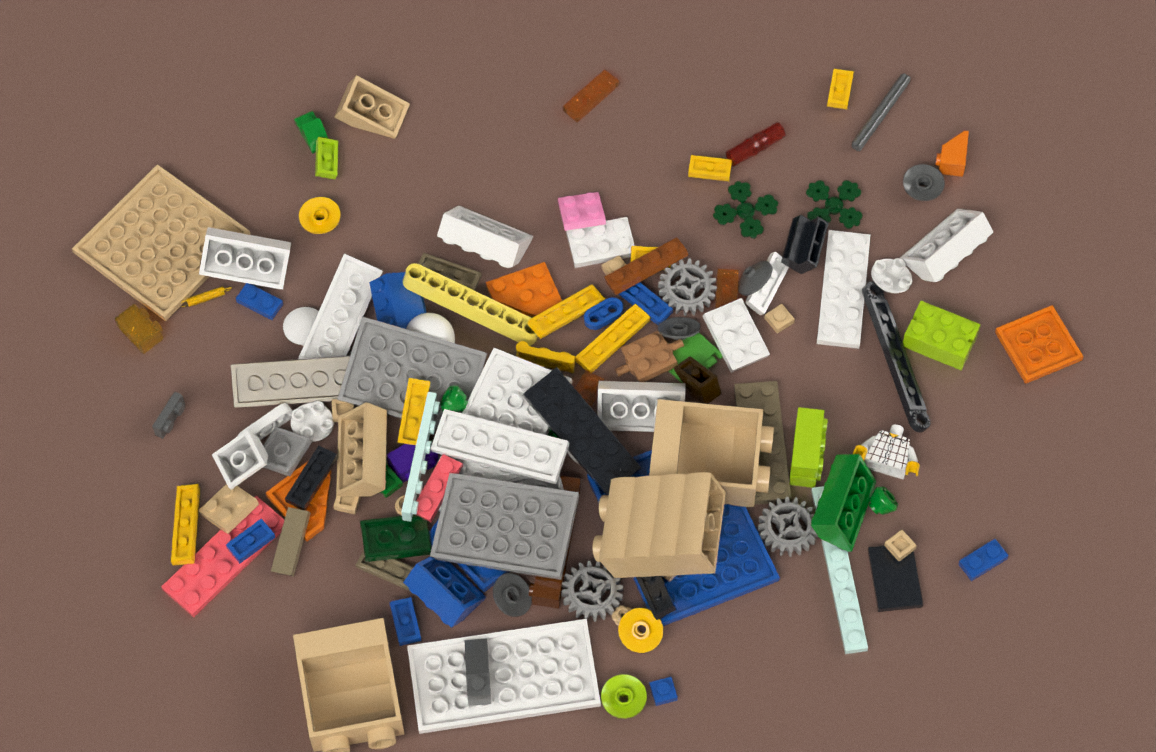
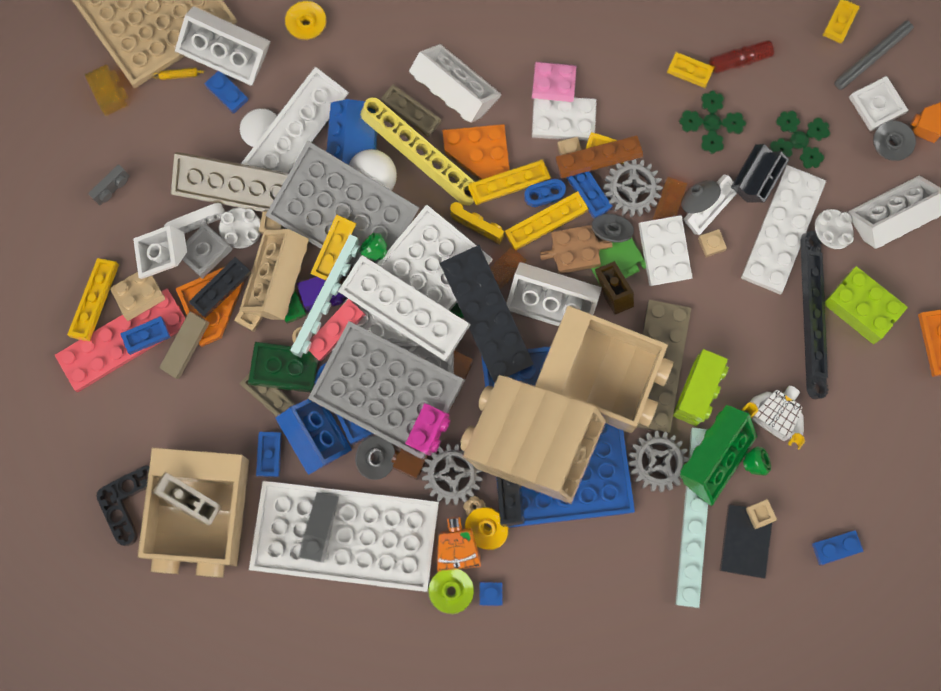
camera: 15 degrees right, 15 degrees up
none -> black beam [96,465,150,546]
none -> dark tan slope [153,472,222,526]
none -> dark pink bracket [405,403,450,456]
none -> orange torso [437,517,481,571]
none -> white plate [849,76,908,132]

